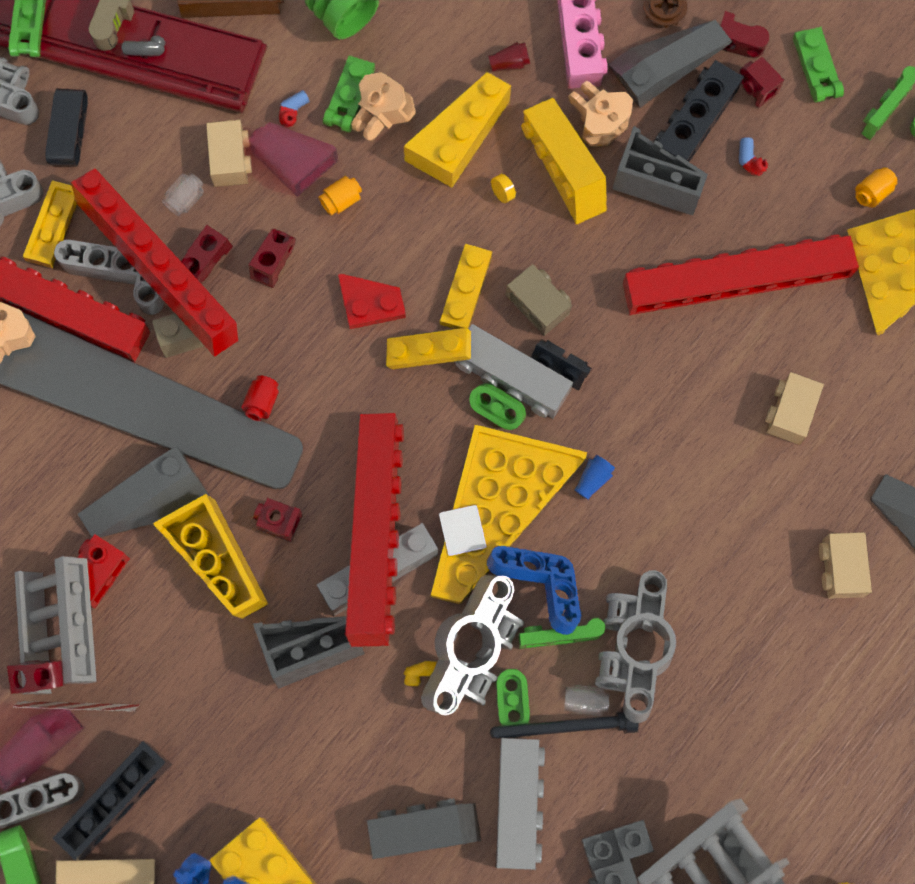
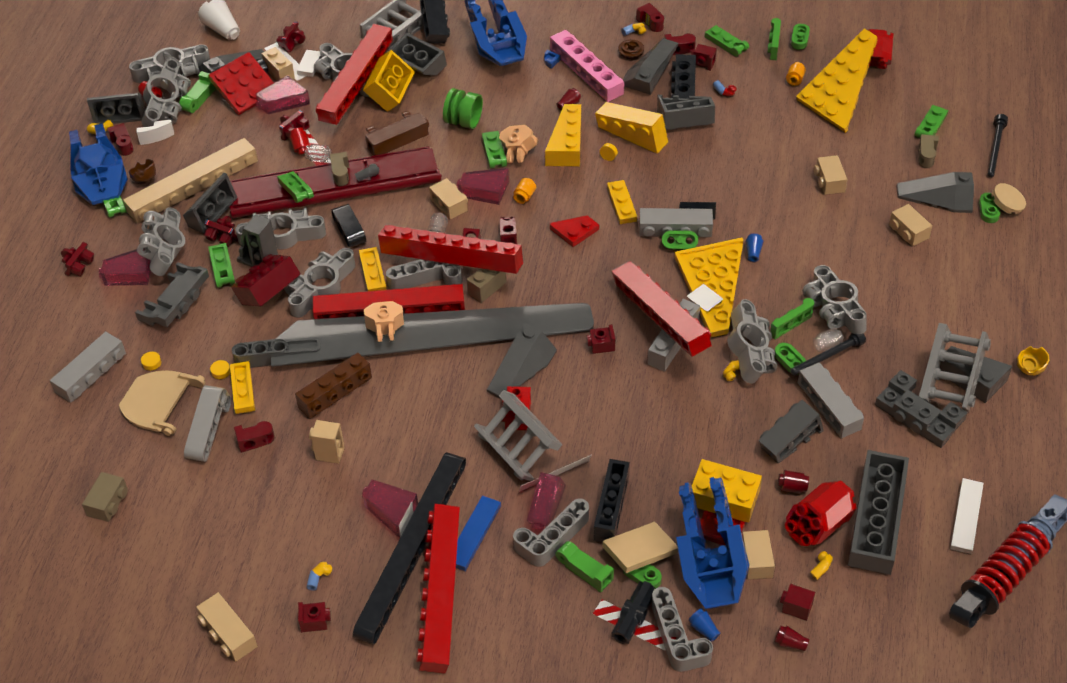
camera: 25 degrees left, 25 degrees down
dark red leg [7,660,65,694] -> none
yellow wedge [152,494,268,619] -> none
red brick [241,375,279,421] -> none
dark grey wedge [253,616,364,689] -> none
arm [279,90,310,127] -> none
yellow plate [386,328,471,370] -> none
blue beam [486,546,581,635] -> none
dark tan brick [506,264,572,336] -> none
light nougat hinge [568,81,633,146] -> none
red brick [623,234,859,315] -> none

